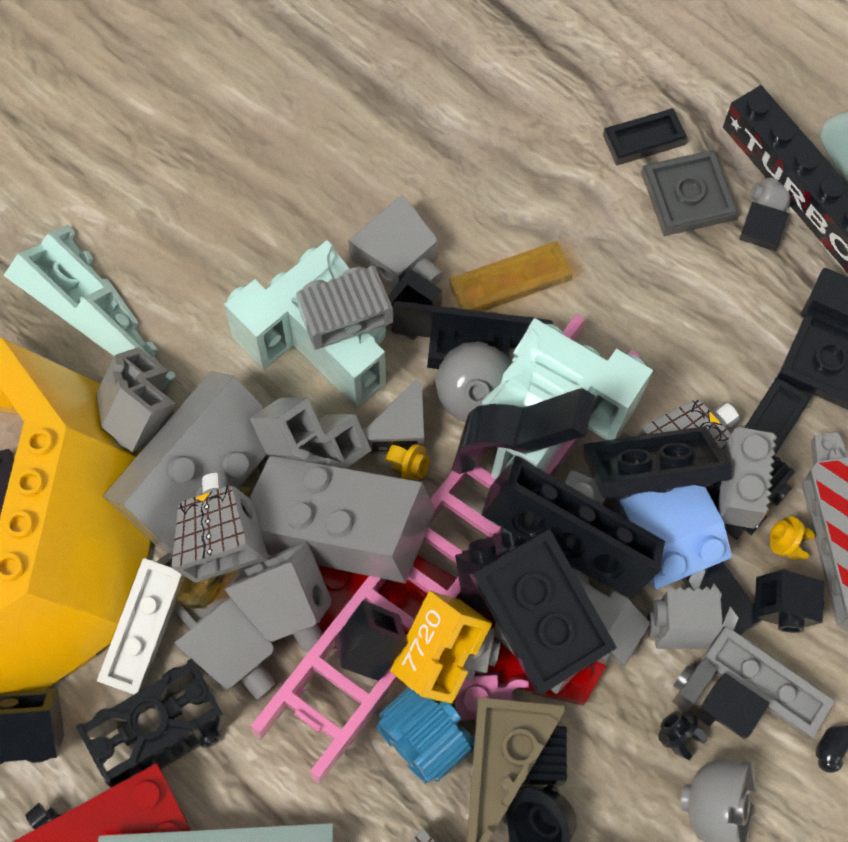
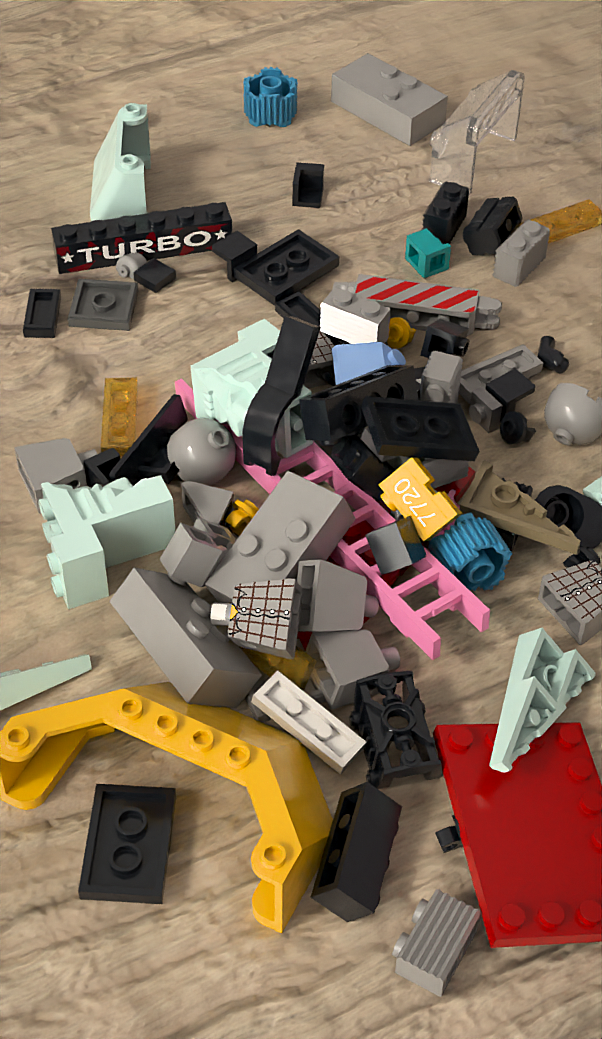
camera: 70 degrees left, 20 degrees down
light grey brick [96,347,176,452] -> none
light grey brick [296,265,393,350] -> none
black plate [583,426,731,499] -> none

